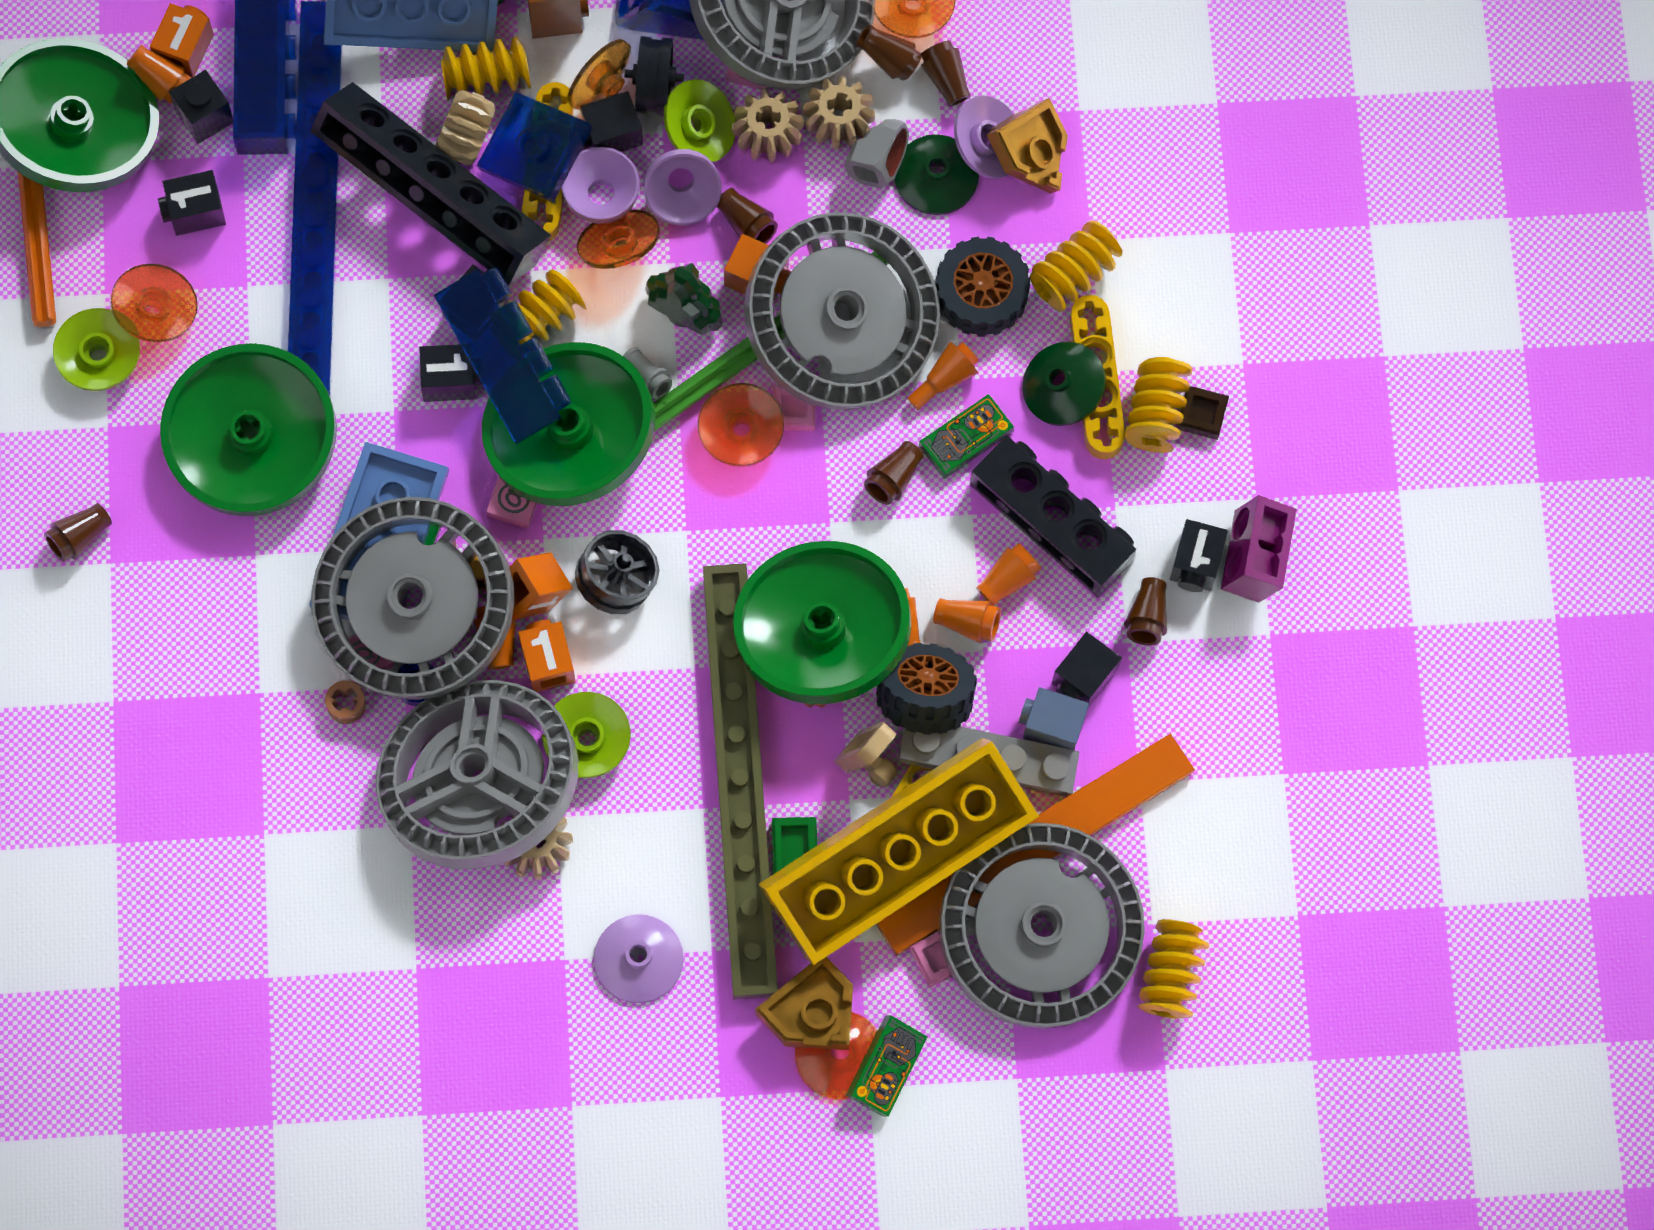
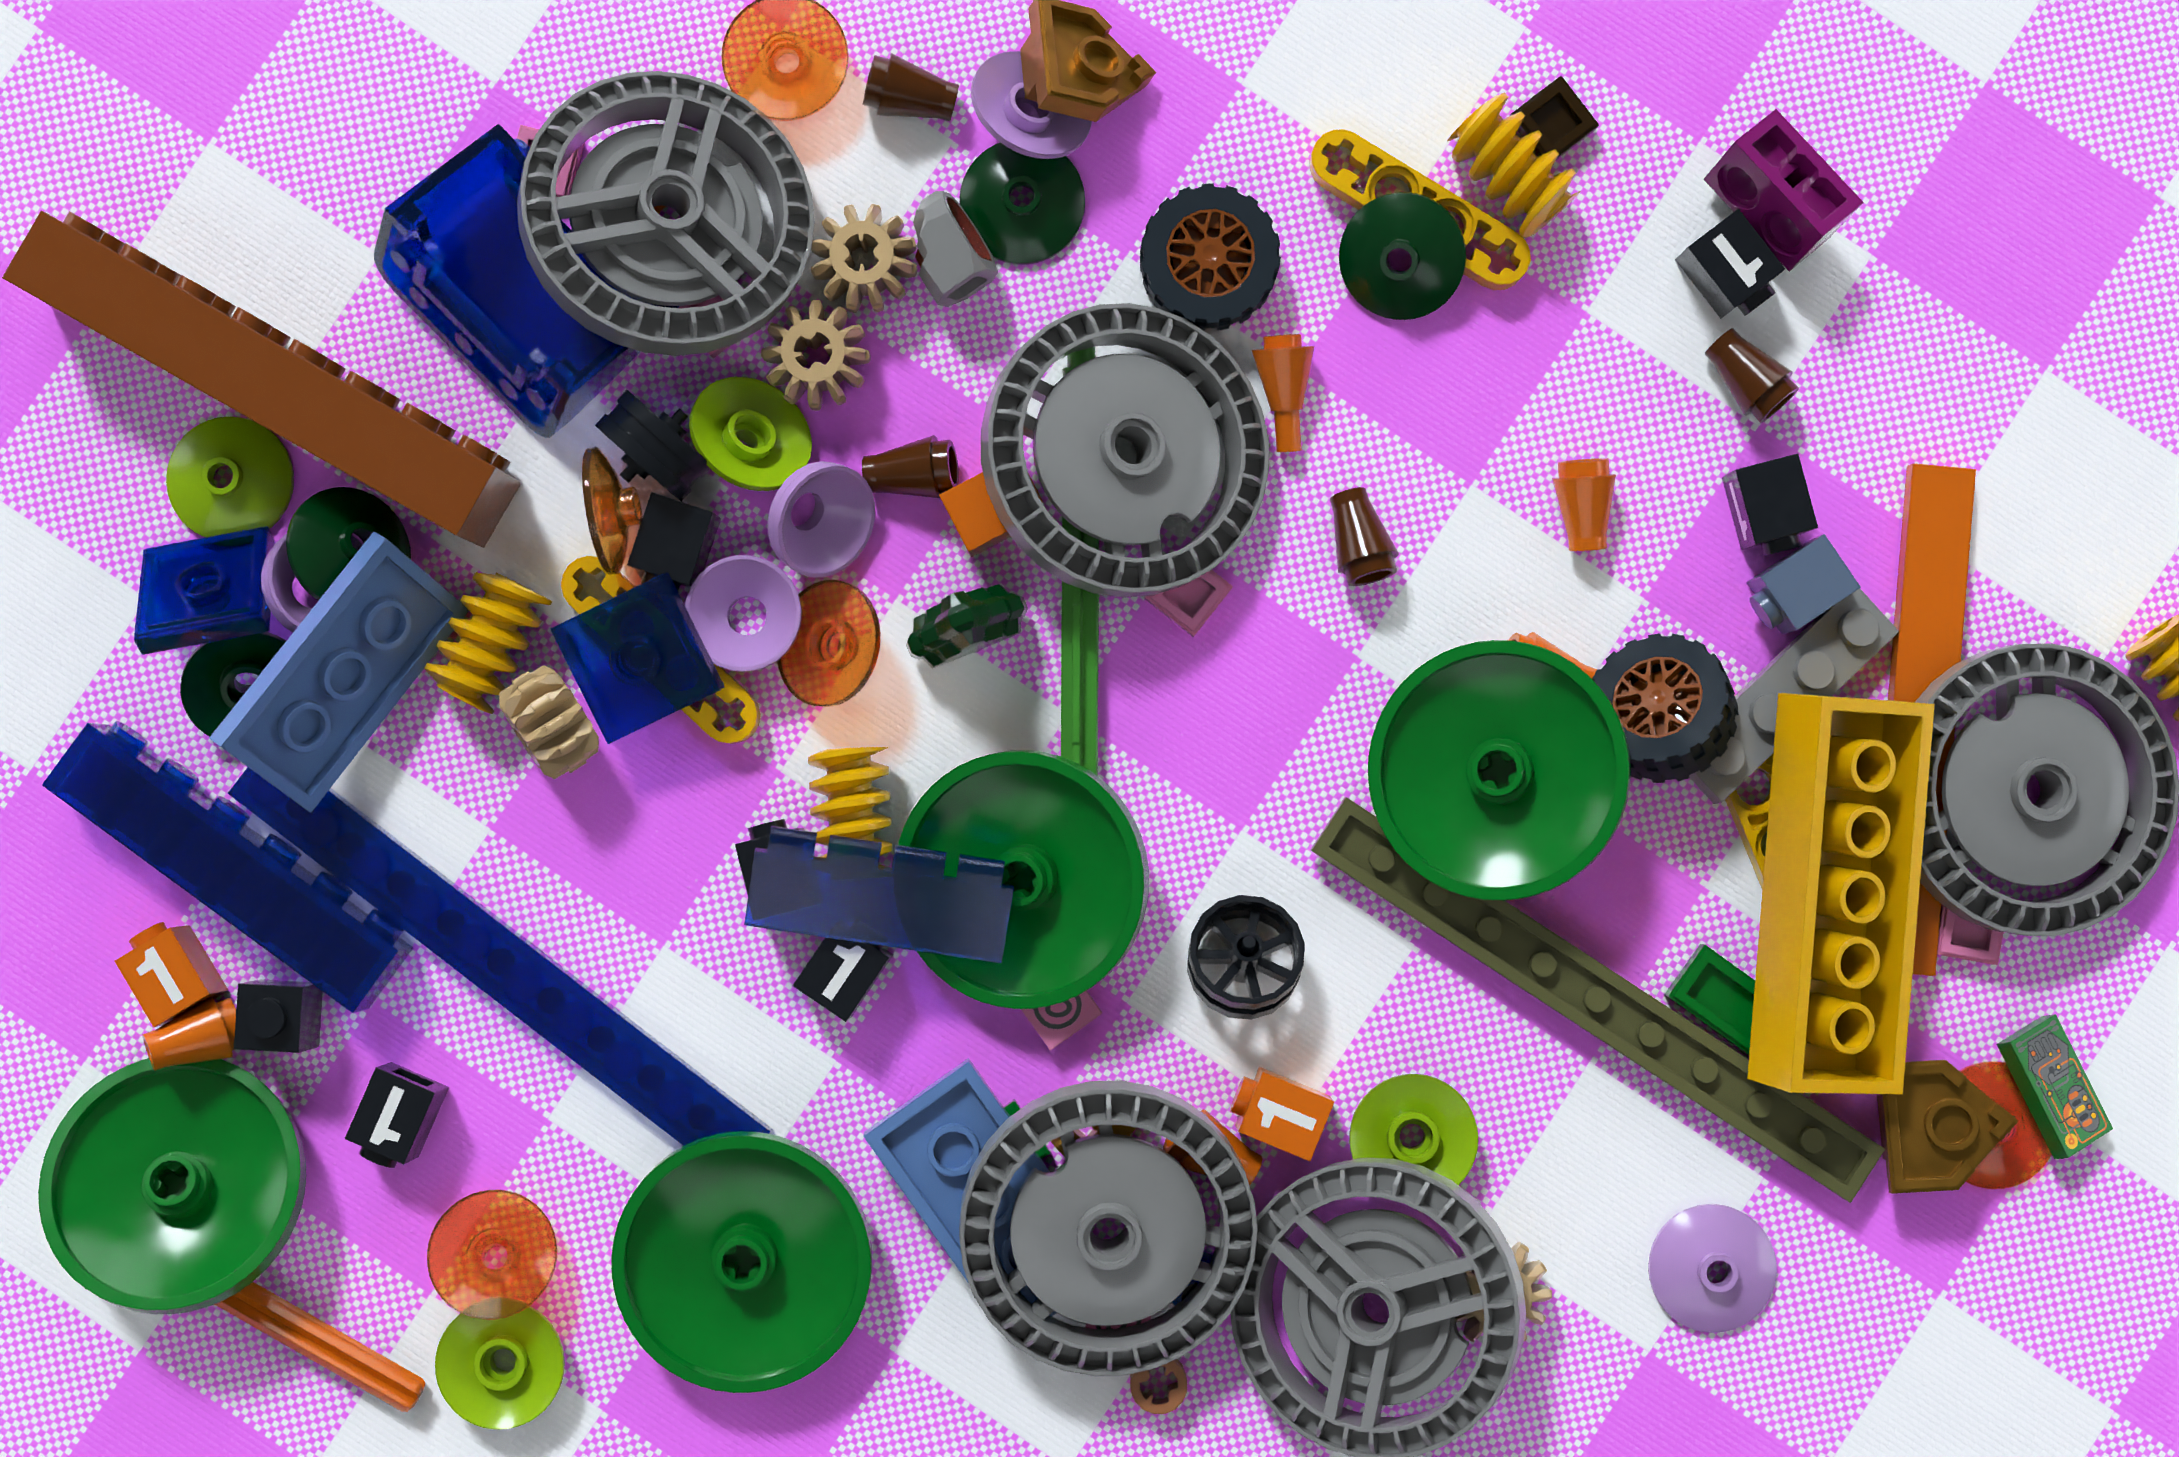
camera: 45 degrees left, 15 degrees up
black brick [310,82,551,286] -> none
orange brick [509,552,573,620] -> none
light grey pin [623,347,672,400] -> none
clear orange dish [698,383,784,467] -> none
tan piece [834,721,898,787] -> none
reddish brown cone [856,25,921,81] -> none
tile [919,394,1014,479] -> none
orange cone [933,598,1001,644] -> none
black brick [969,435,1137,598] -> none
yellow piece [1030,220,1123,312] -> none

